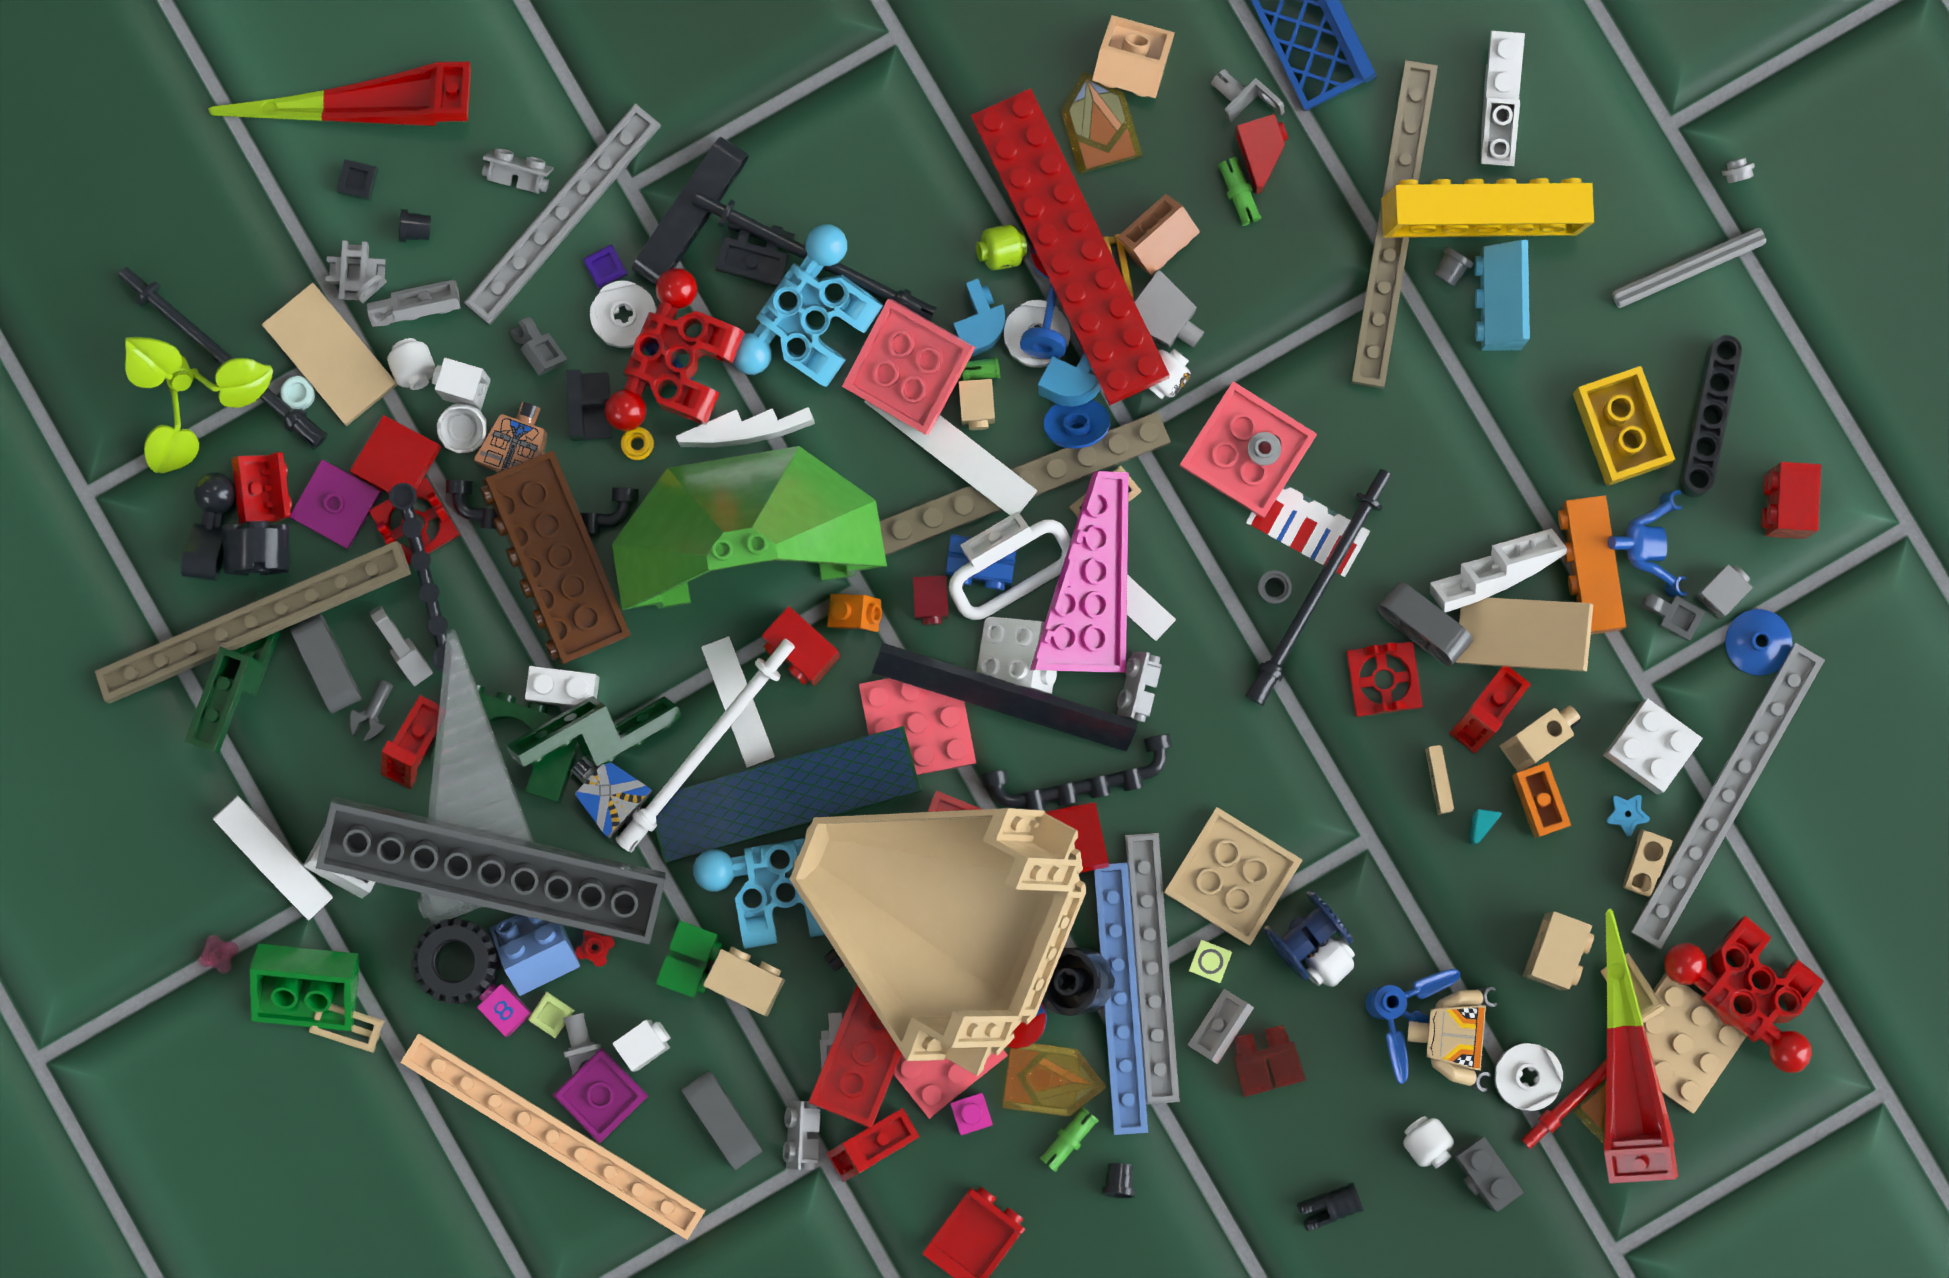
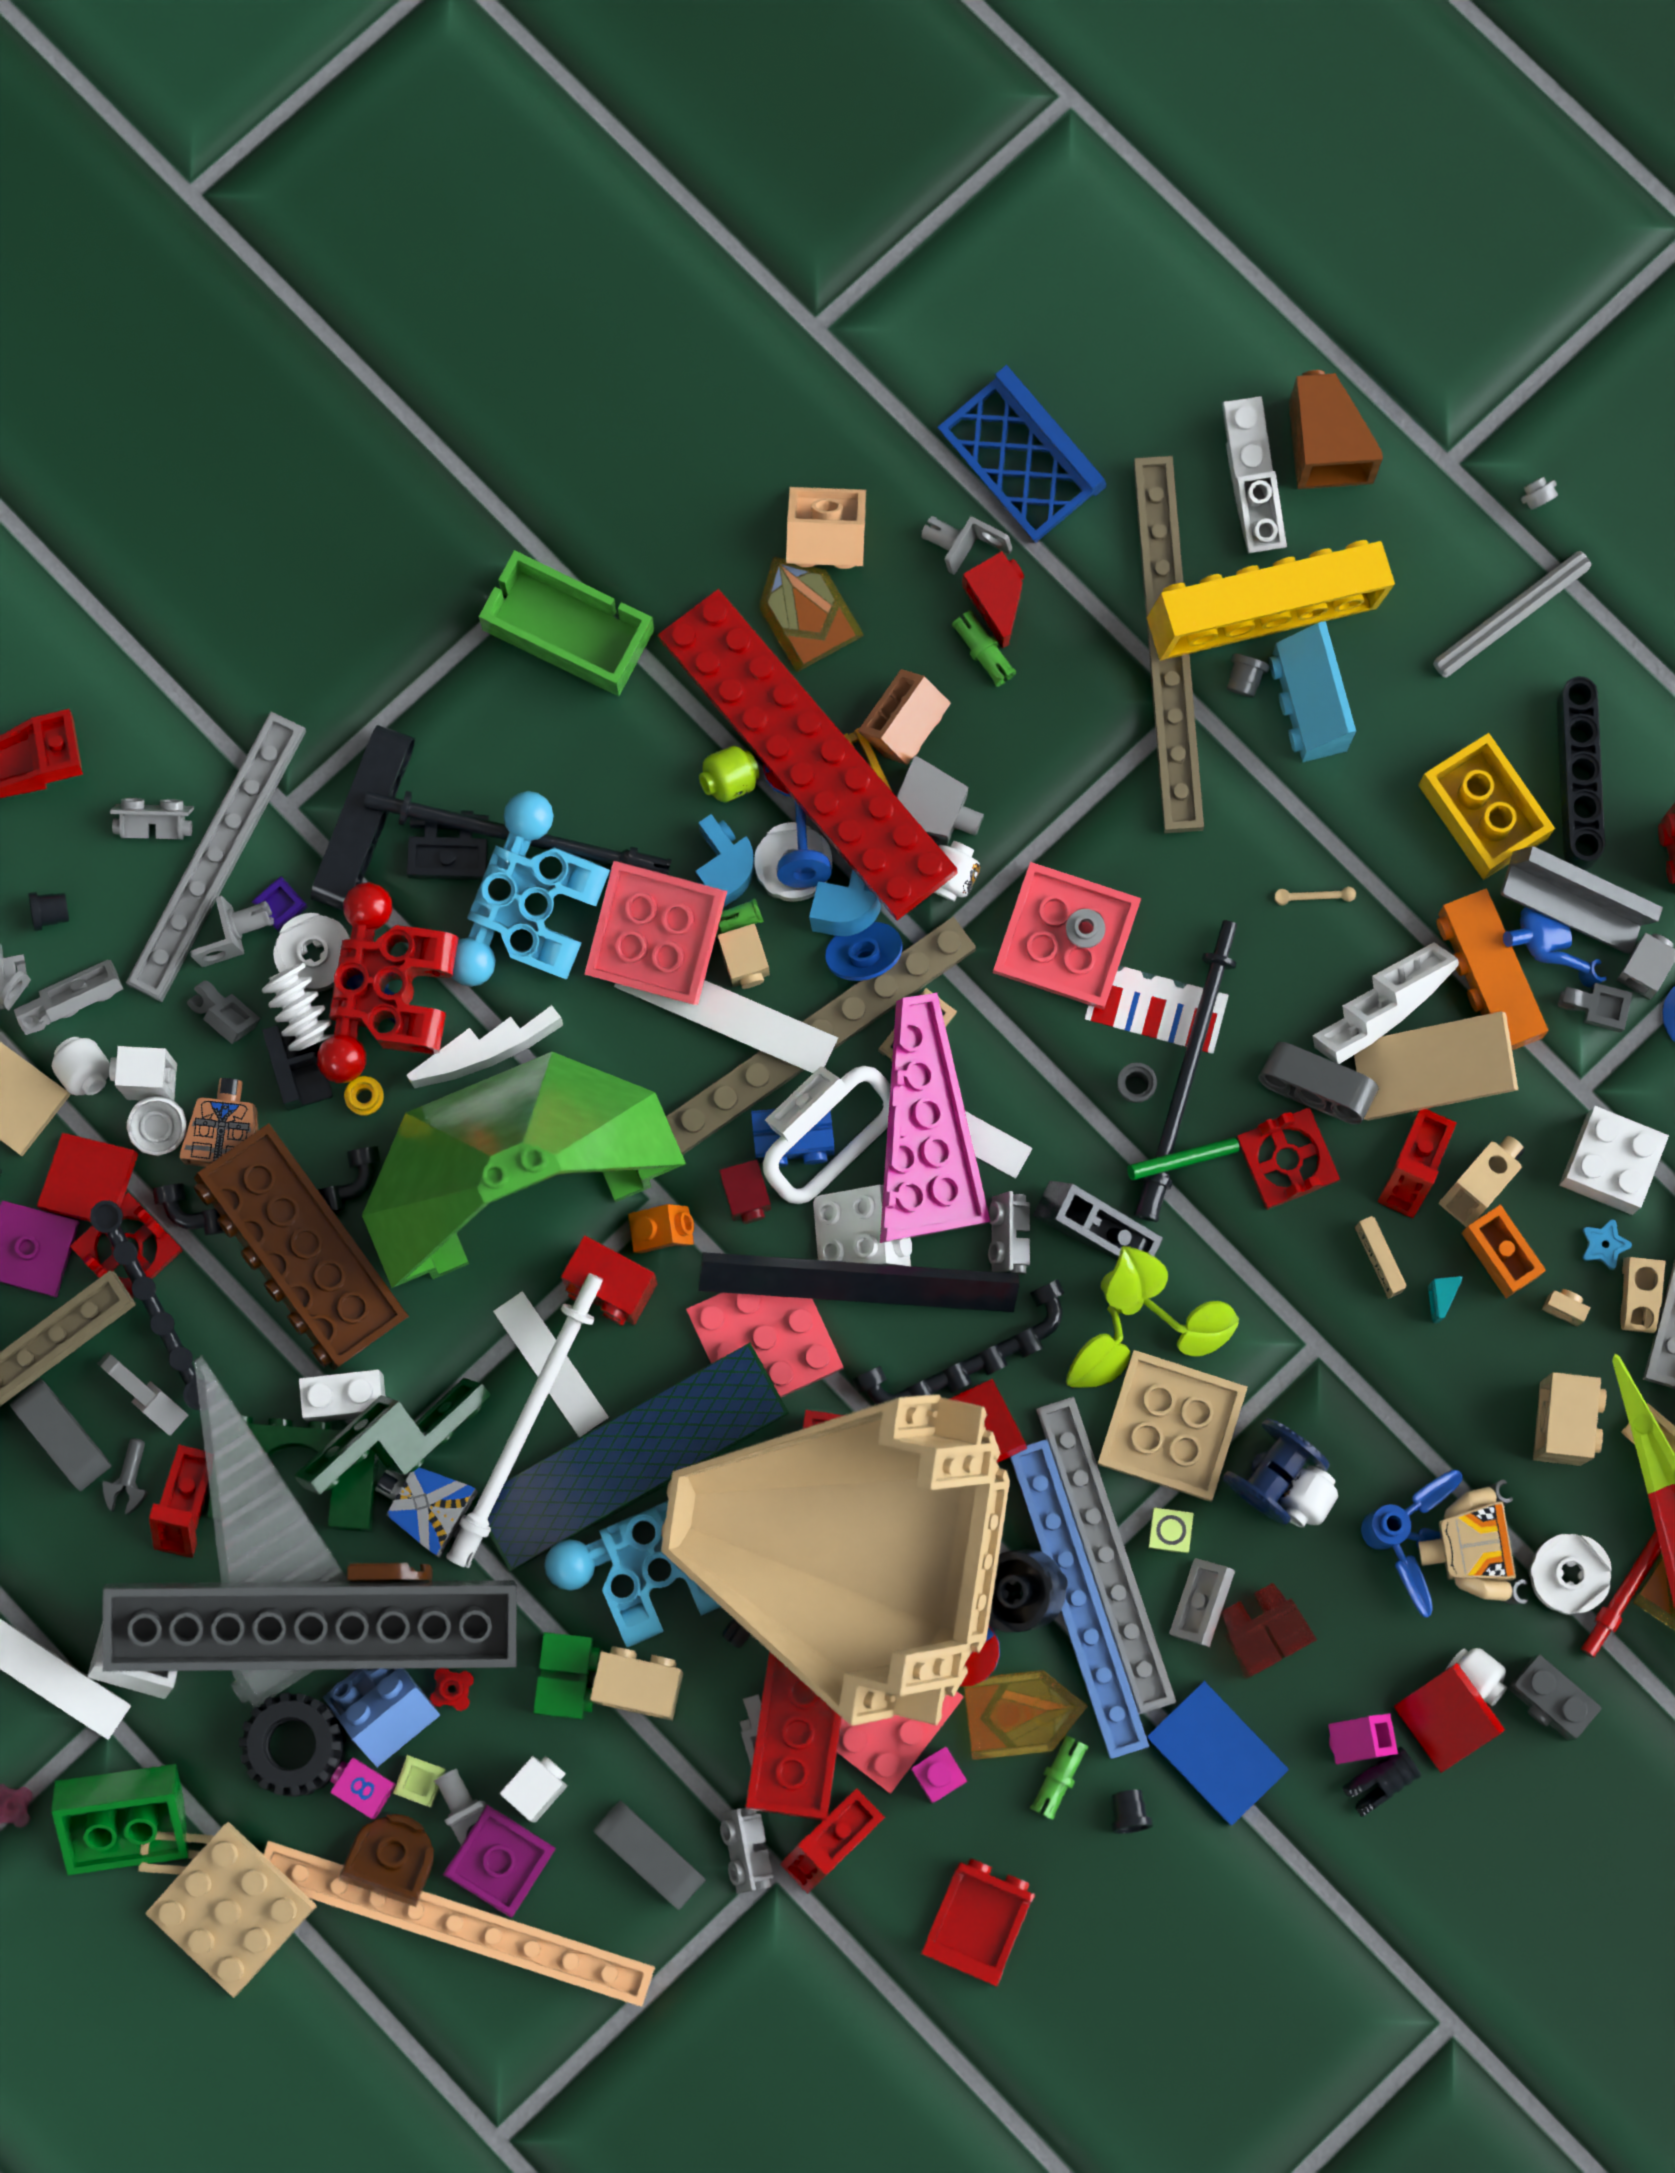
camera: 15 degrees left, 5 degrees down
none -> tan plate [145,1822,317,1998]
none -> light grey bracket [190,896,274,967]
none -> white piece [262,963,334,1051]
none -> reddish brown tile [340,1814,434,1907]
none -> reddish brown tile [347,1563,432,1582]
none -> bright green piece [479,550,654,697]
none -> black slope [1033,1181,1163,1260]
none -> lime plant [1066,1246,1240,1388]
none -> green bar [1127,1137,1239,1180]
none -> blue tile [1146,1681,1289,1826]
none -> tan hinge [1274,887,1356,906]
none -> dark orange slope [1289,370,1383,489]
none -> dark pink brick [1328,1713,1398,1764]
none -> red tile [1393,1663,1505,1773]
none -> panel [1500,846,1663,954]
none -> tan plate [1541,1289,1591,1327]

